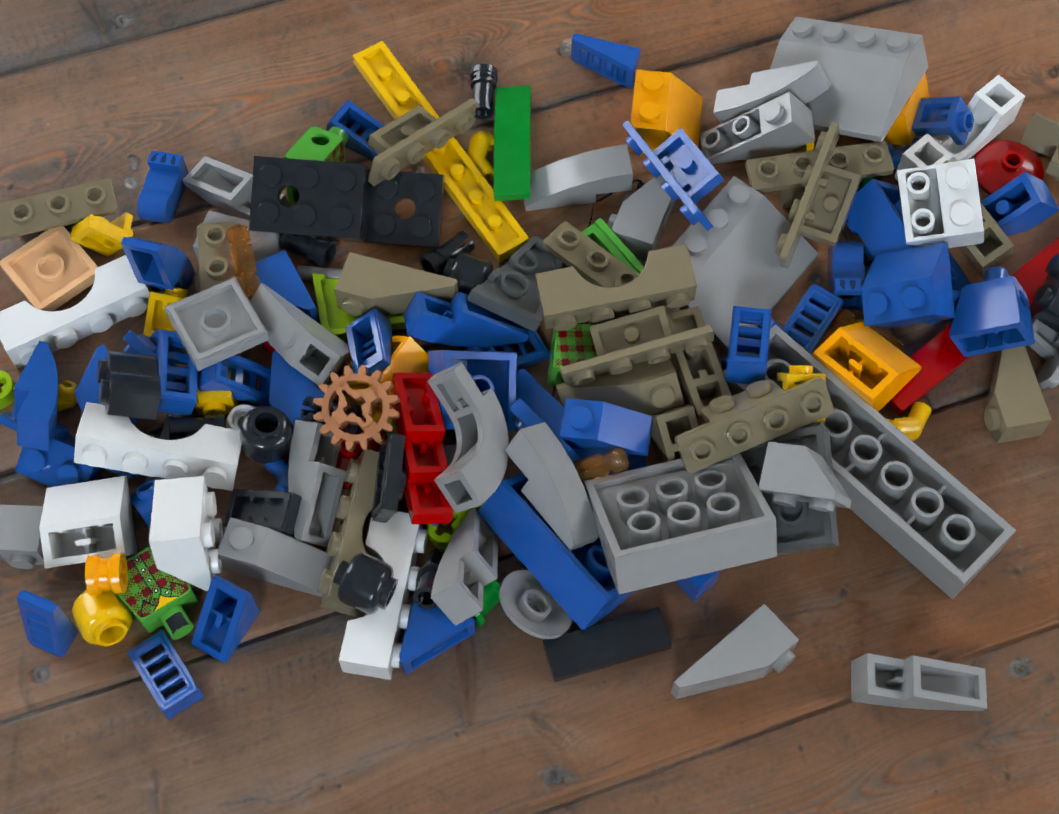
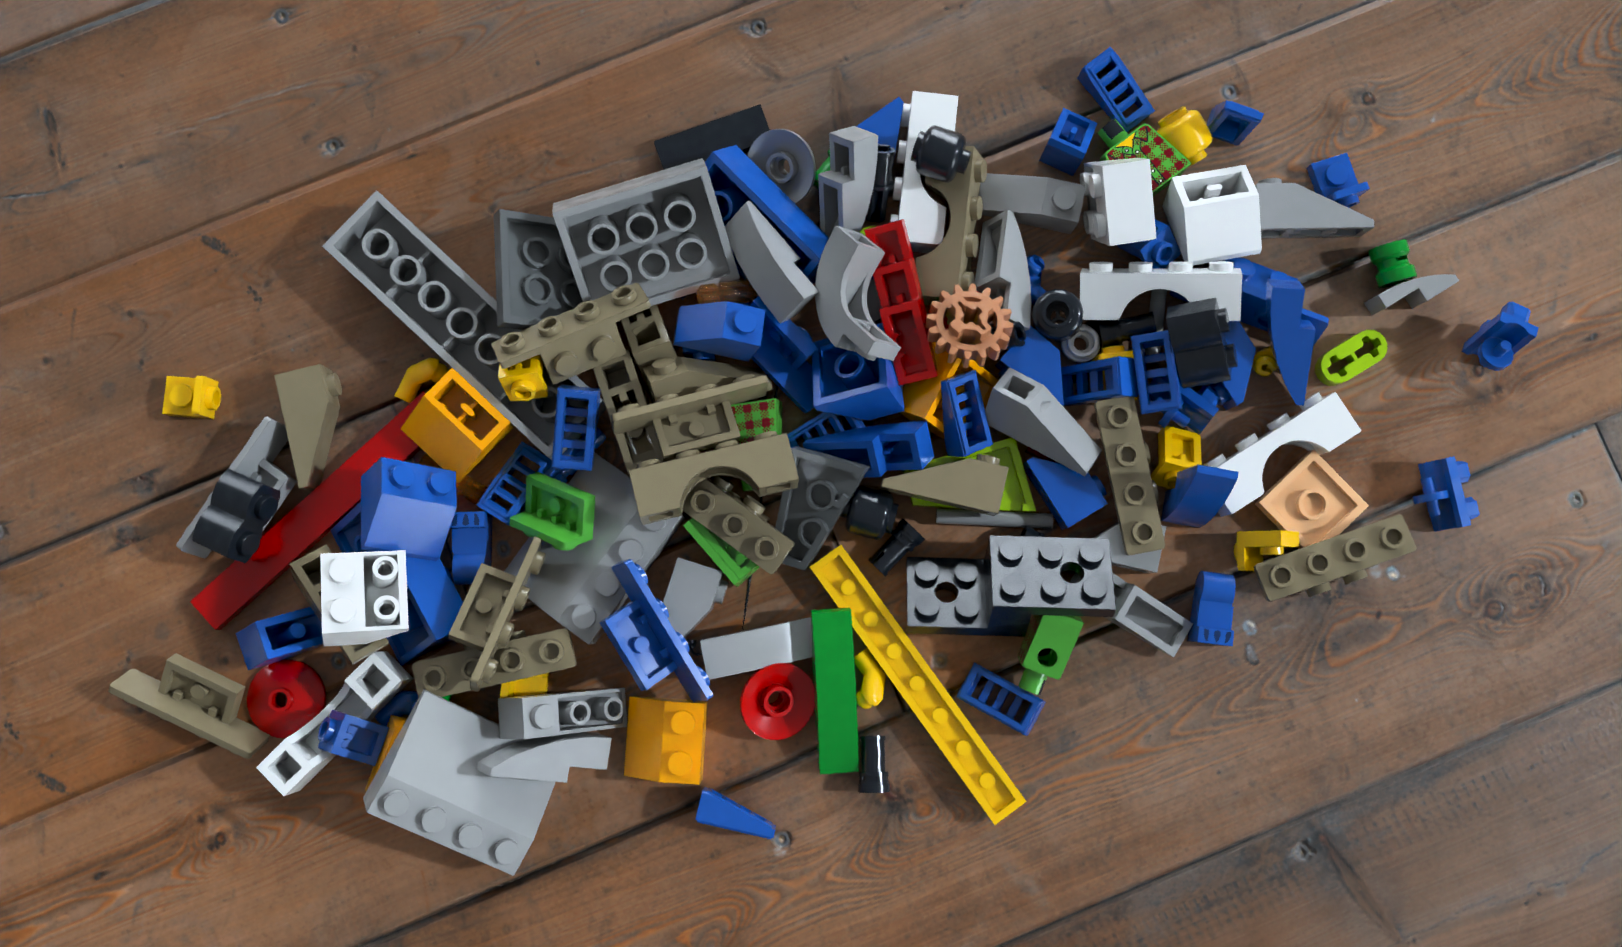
camera: 175 degrees right, 20 degrees up
light orange wheel [85,553,128,596] -> none
light grey tile [164,277,269,371] -> none
black plate [223,489,302,535] -> none
clear orange axle [226,224,260,296] -> none
dark tan bracket [368,98,478,186] -> none
black plate [371,433,407,523] -> none
light grey slope [671,604,799,699] -> none
light grey slope [758,442,851,513] -> none
light grey slope [851,653,987,711] -> none
blue torso [949,266,1035,357] -> none
none -> bright green bracket [509,472,595,551]
none -> red dish [740,663,815,740]

